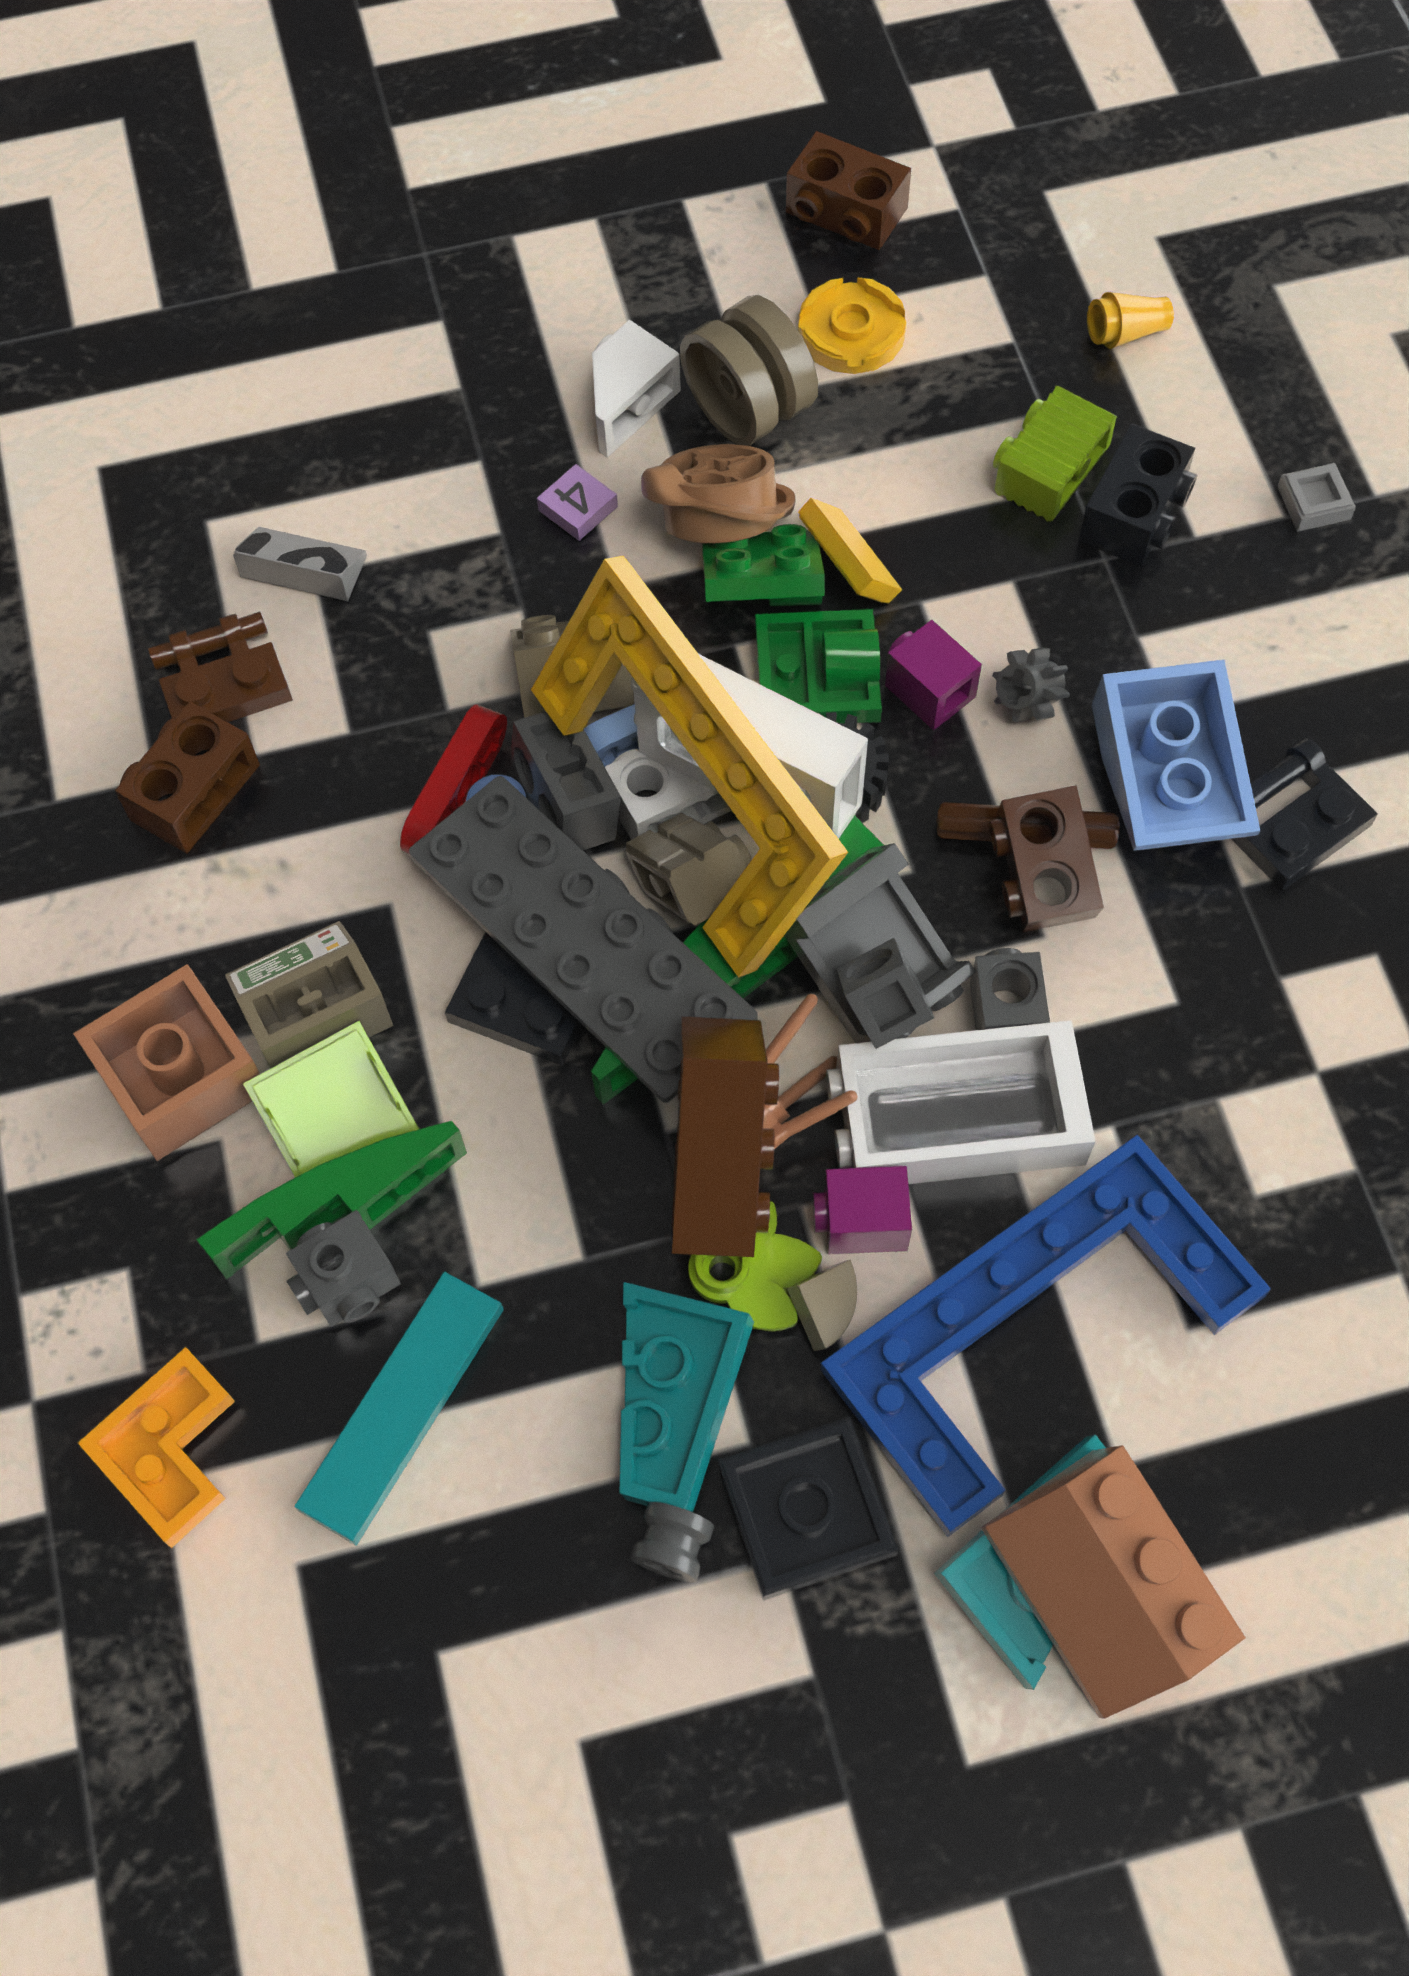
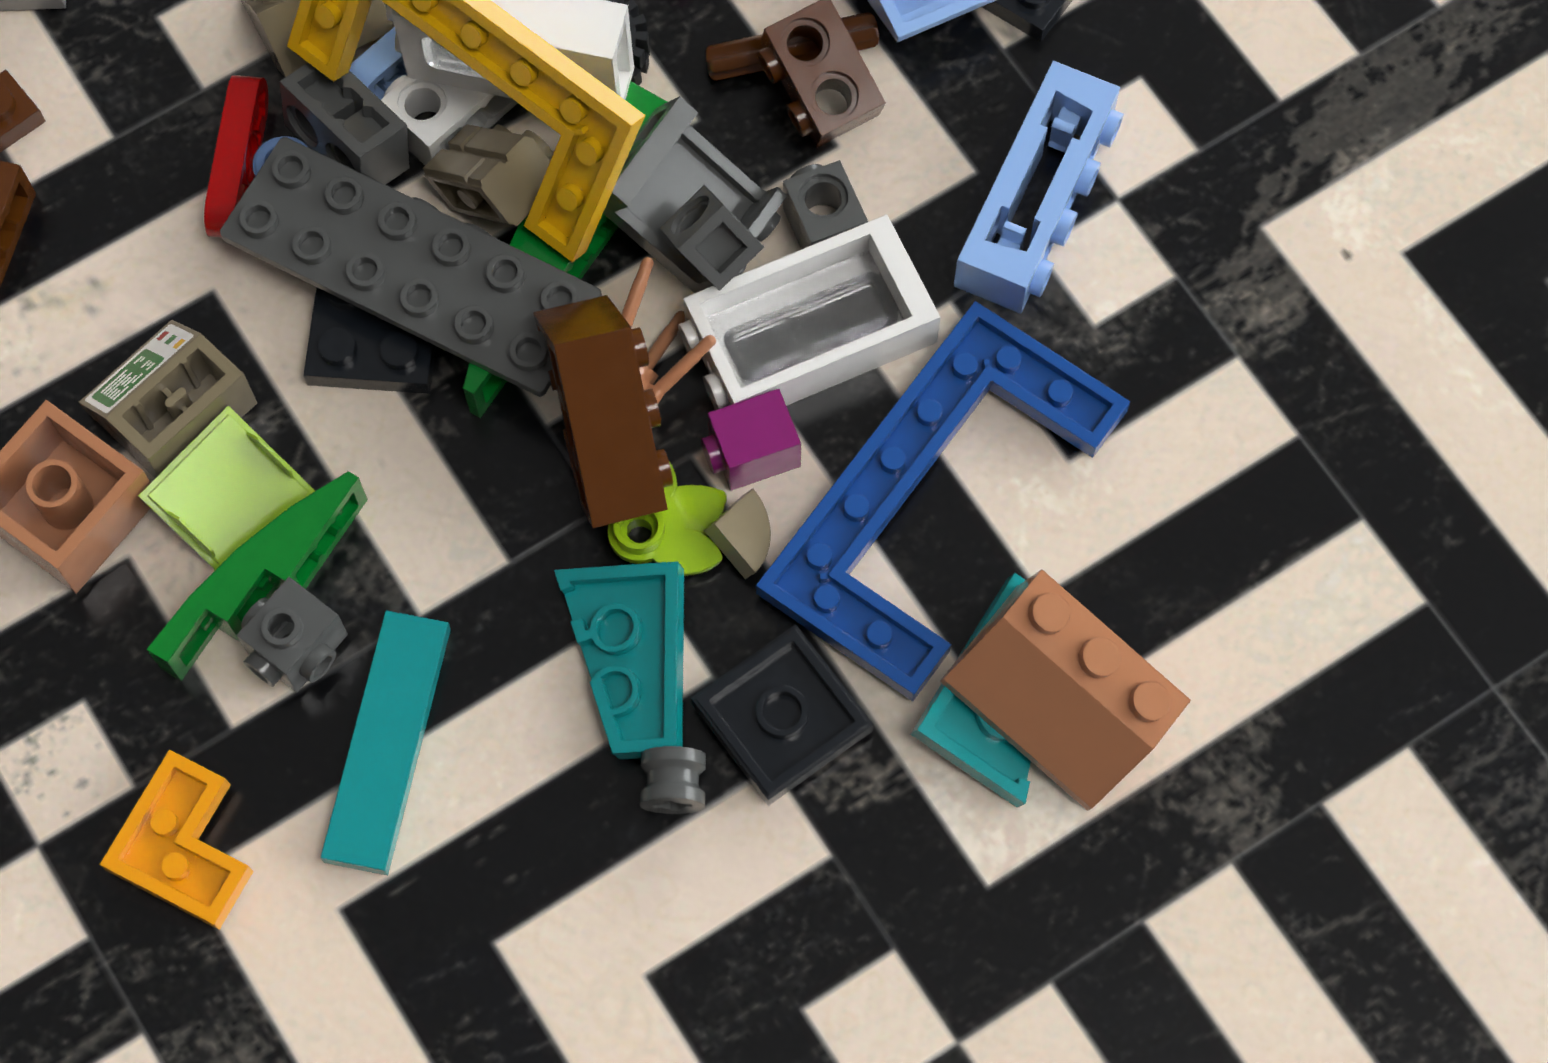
camera: 20 degrees left, 5 degrees up
none -> light blue brick [954,61,1124,314]

